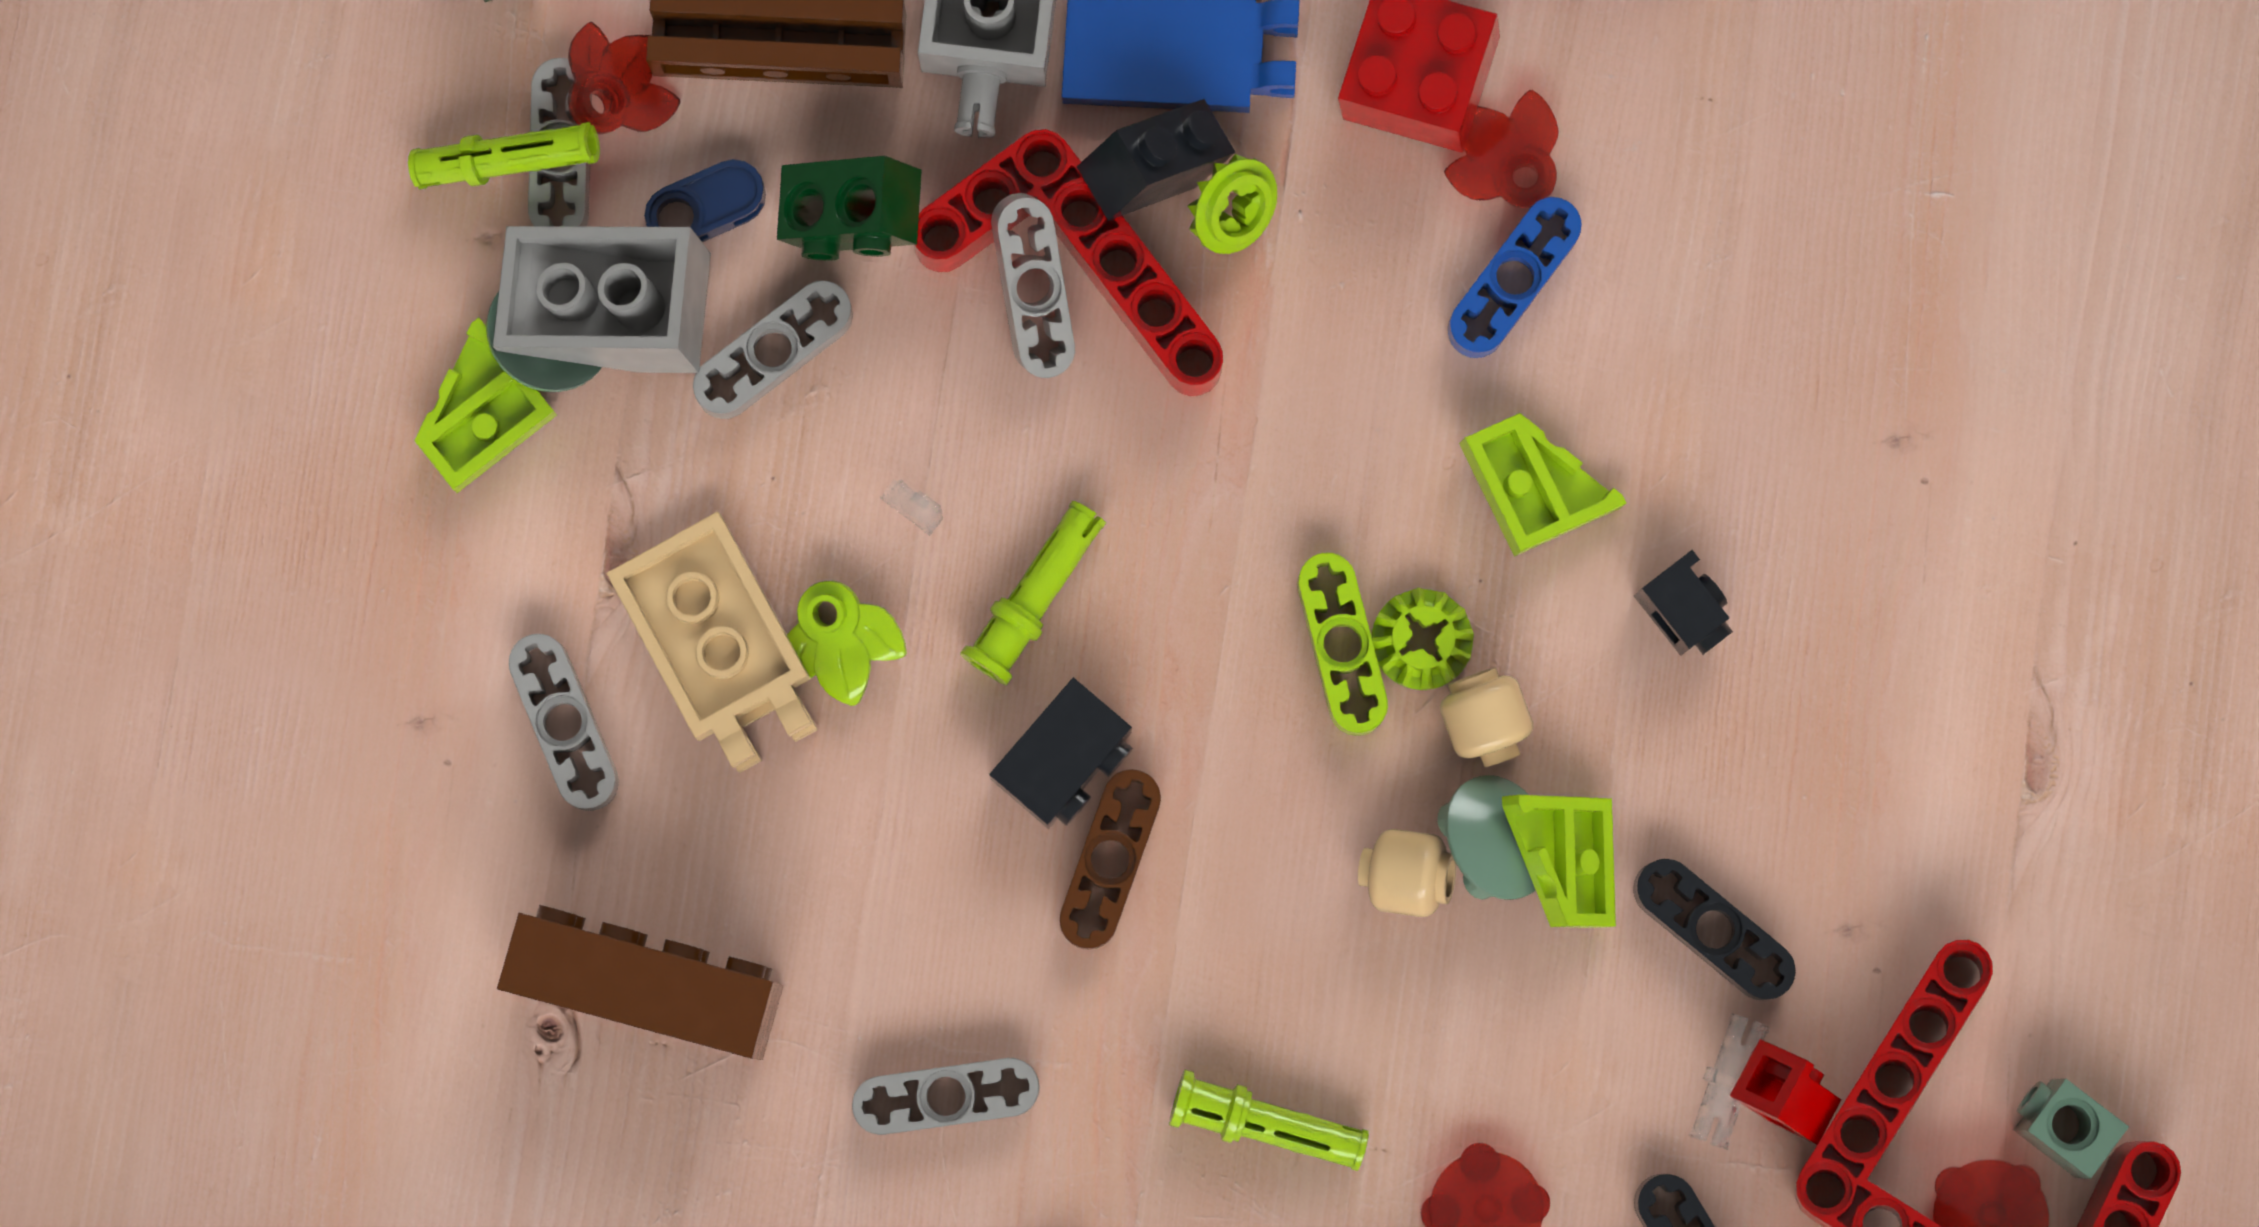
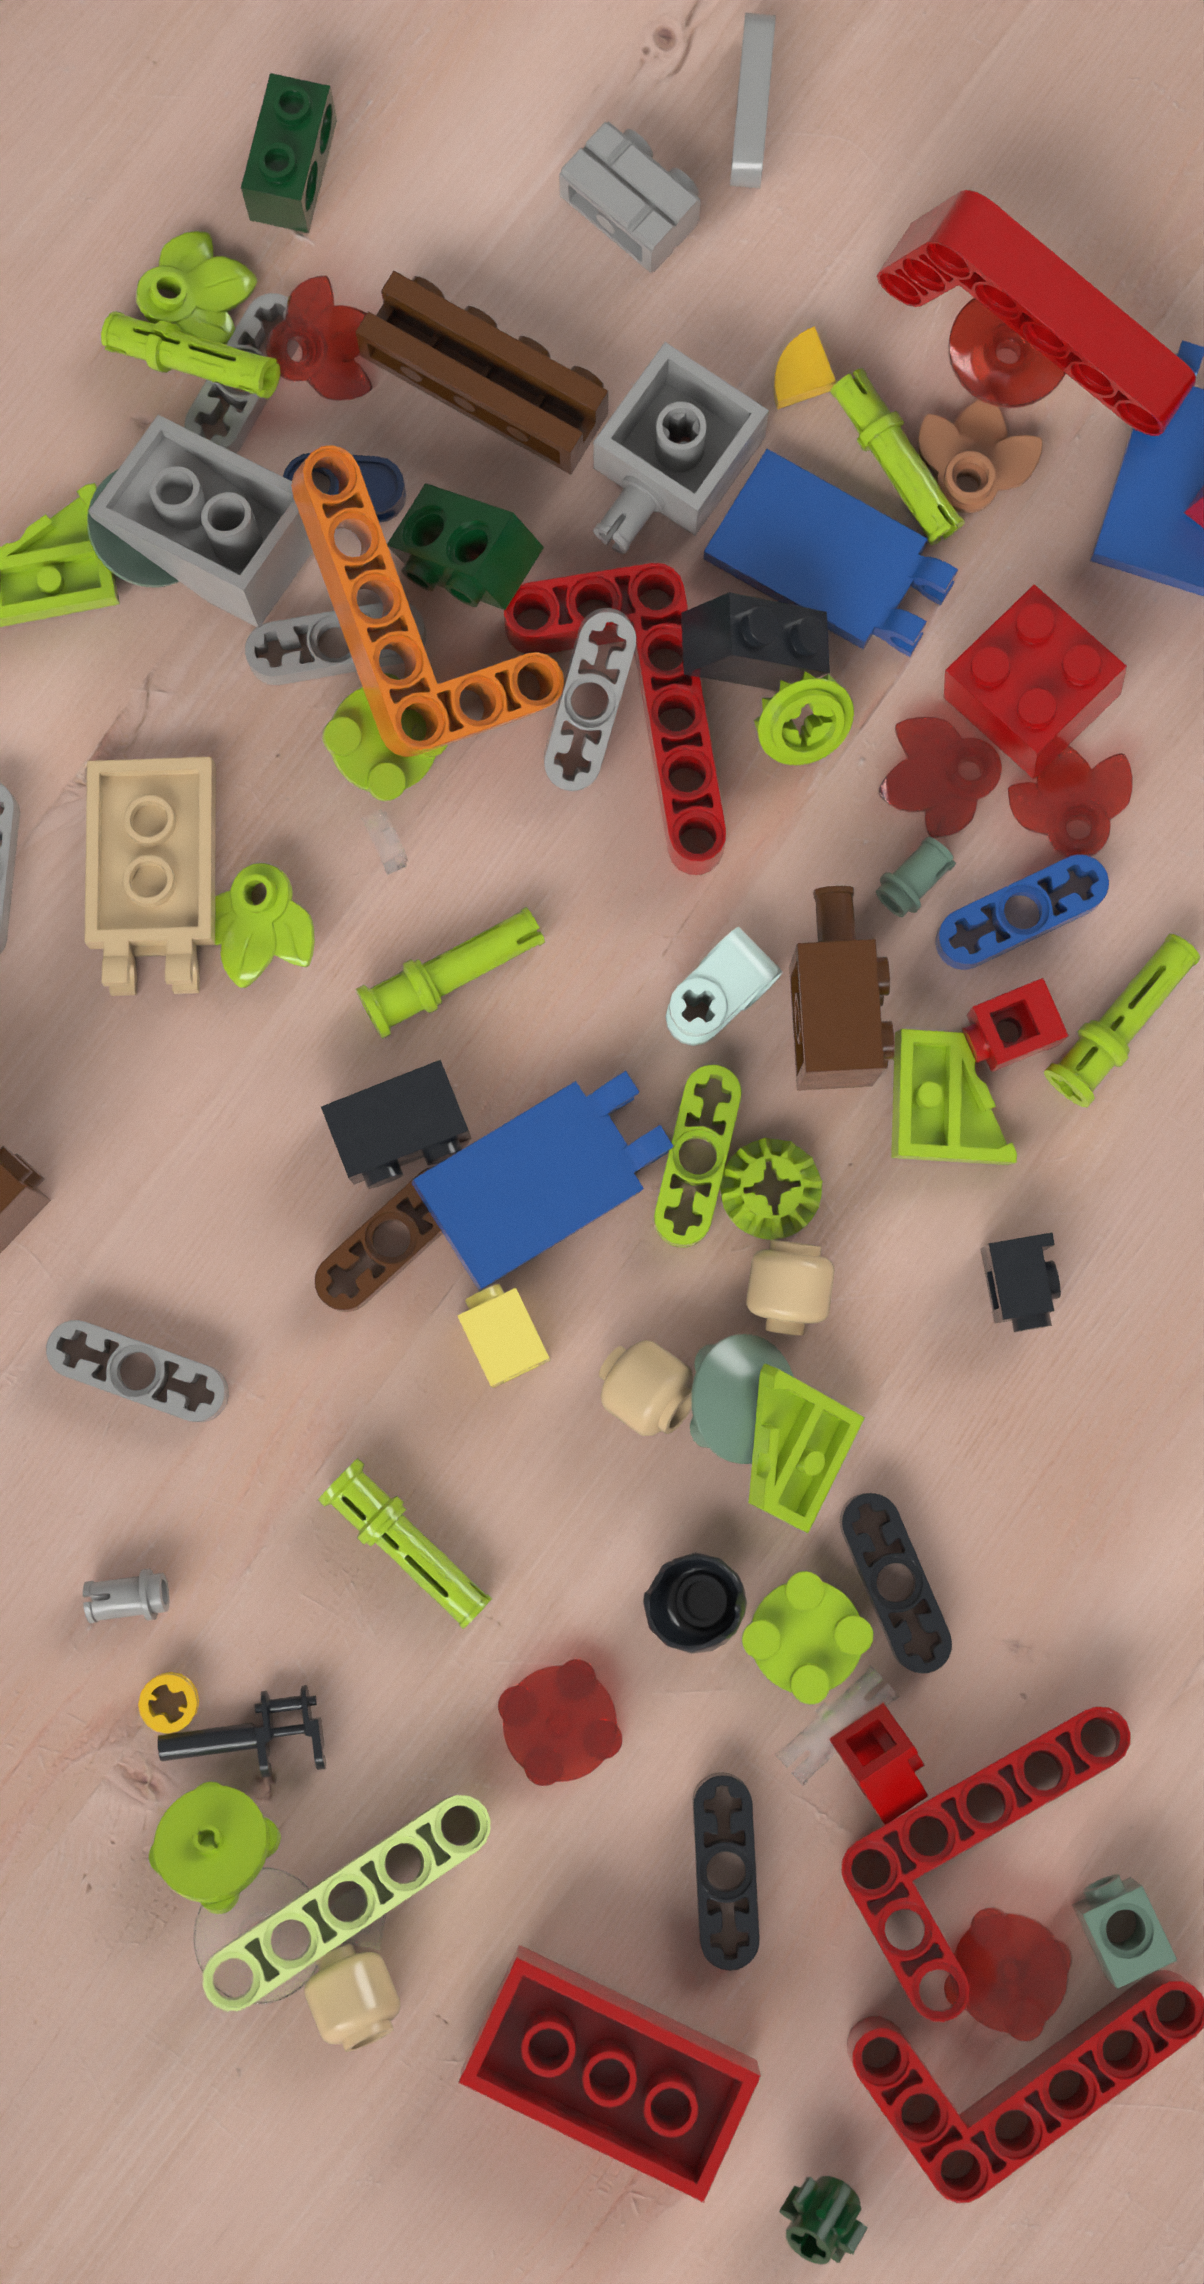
camera: 30 degrees right, 0 degrees up
none -> lime plate [136,231,257,344]
none -> orange beam [291,445,564,757]
none -> lime piece [322,673,448,801]
none -> blue tile [412,1071,674,1292]
none -> light yellow brick [458,1284,551,1388]
none -> black hair [643,1552,747,1654]
none -> light aqua piece [665,926,783,1046]
none -> lime piece [742,1571,874,1705]
none -> reddish brown brick [789,886,895,1091]
none -> sand green pin [876,837,956,917]
none -> clear red plate [878,717,1002,838]
none -> red brick [962,978,1069,1073]
none -> lime pin [1044,933,1201,1108]

